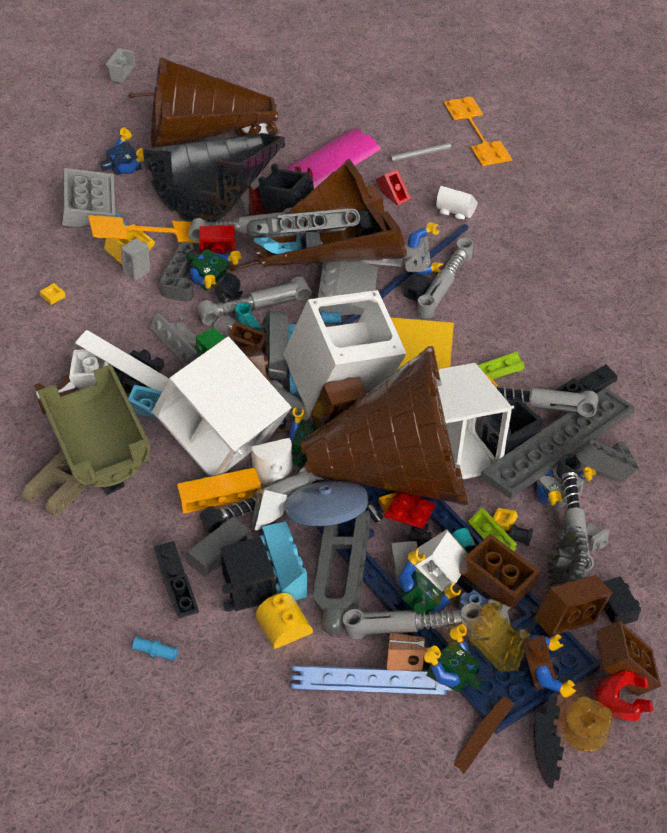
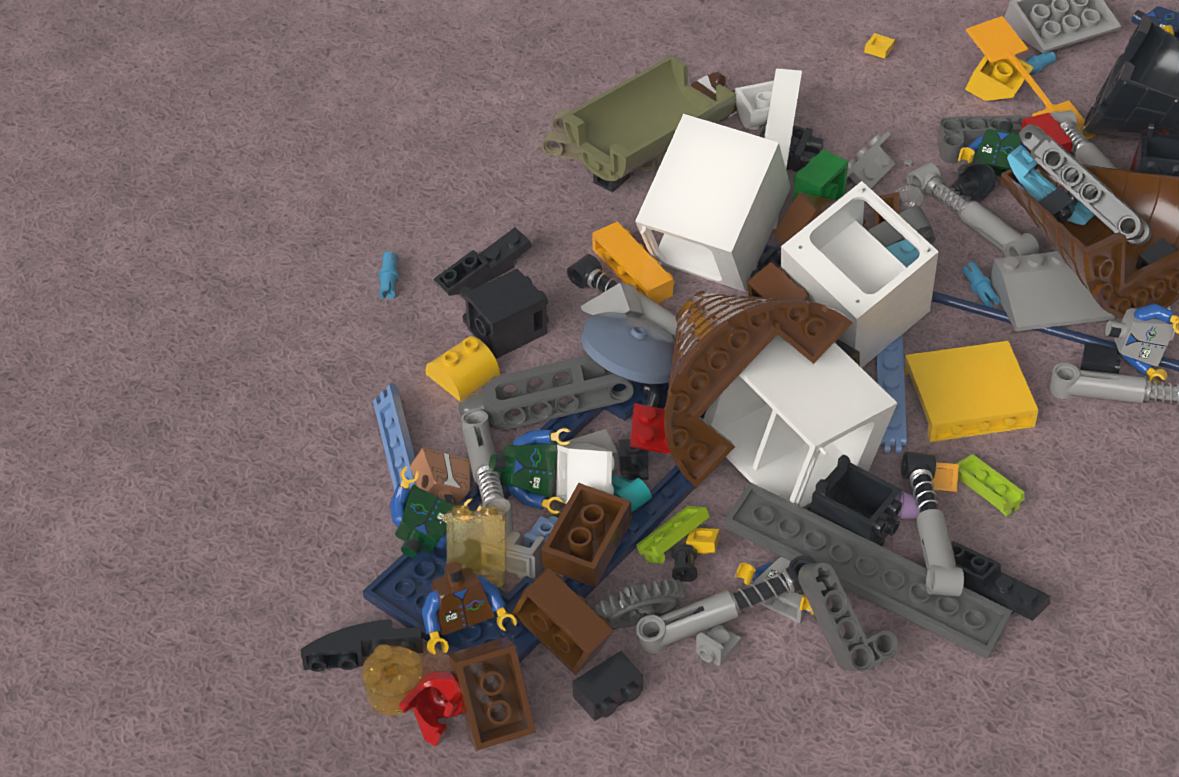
camera: 75 degrees right, 0 degrees up
light grey brick [121,238,150,281] -> none
dark grey brick [187,517,250,578] -> none
teal piece [235,303,262,331] -> none
white brick [251,438,292,485] -> none
medium azure wedge [259,522,307,600] -> none
reddish brown sticker [454,696,515,774] -> none

